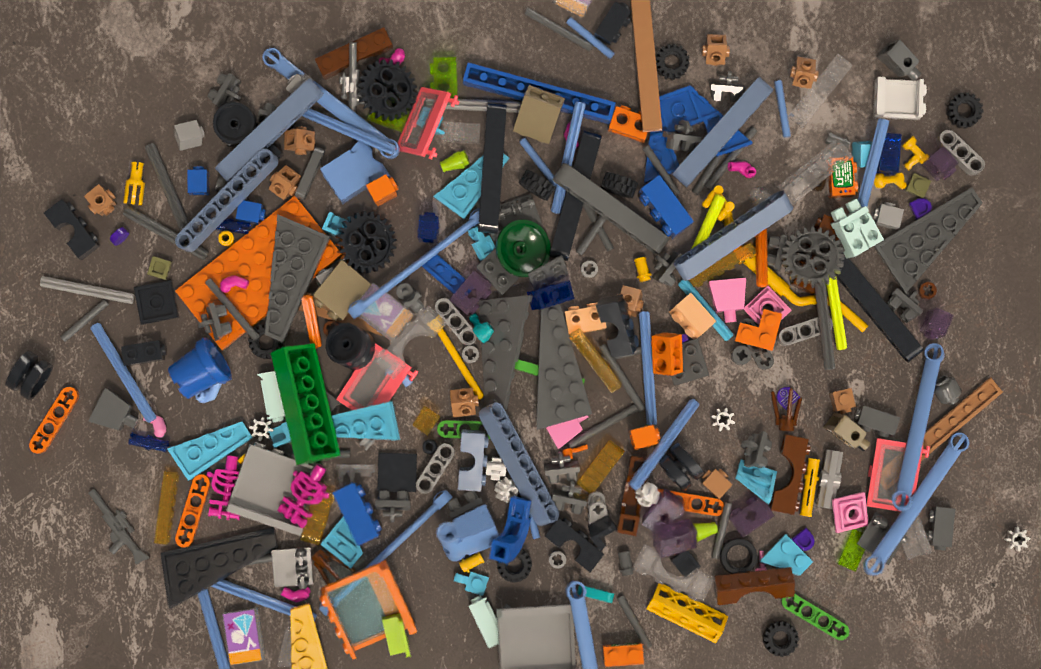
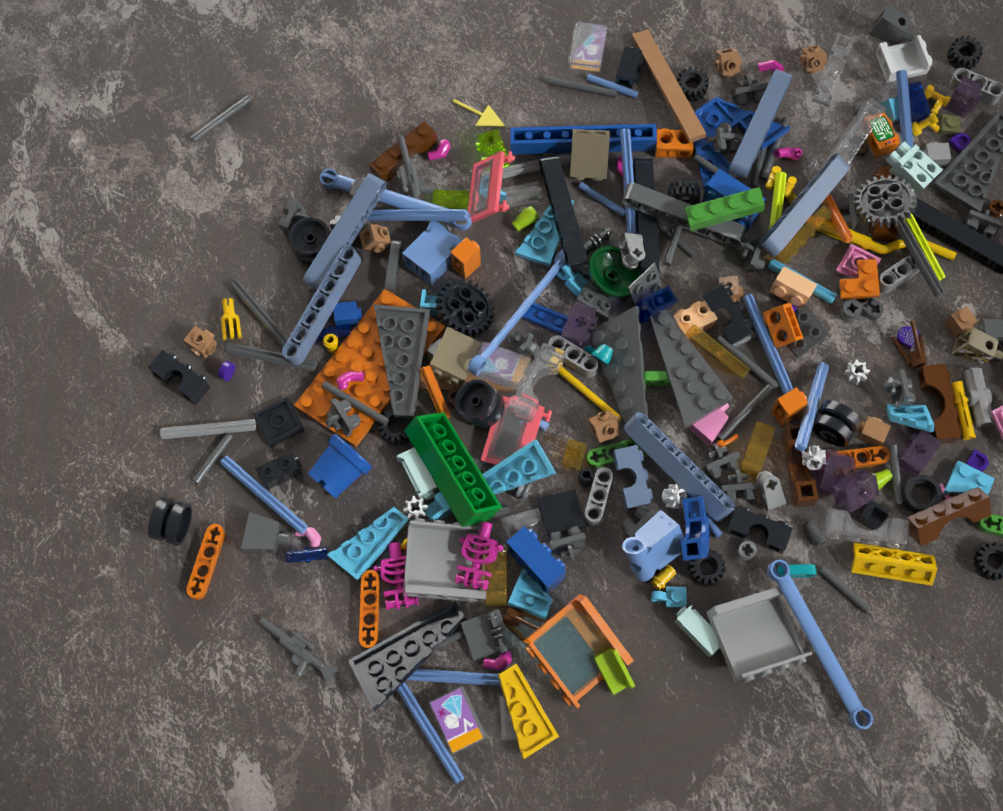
camera: 10 degrees left, 15 degrees down
olive plate [147,256,172,280] -> none
clear yellow piece [154,471,179,545] -> none
light grey brick [174,120,205,151] -> none
blue brick [187,166,210,195] -> none
light blue arm [195,383,222,403] -> none
medium nougat brick [269,165,301,200] -> none
medium blue piece [319,490,453,616] -> none
black gear [356,59,418,122] -> none
clear blue brick [417,212,440,244] -> none
light grey bush [462,346,479,363] -> none
white gear [486,457,506,481] -> none
black tyre [518,169,555,201] -> none
light grey bush [581,261,598,278] -> none
black panel [588,515,617,550] -> none
orange brick [603,642,644,667] -> none
yellow pin [634,257,652,282] -> none
bright pink torso [708,278,746,323] -> none
medium blue piece [774,80,791,138] -> none
none -> light yellow piece [453,99,505,127]
none -> light grey piece [619,233,645,270]
none -> bright green brick [685,187,765,232]
none -> dark pink arm [758,60,784,72]

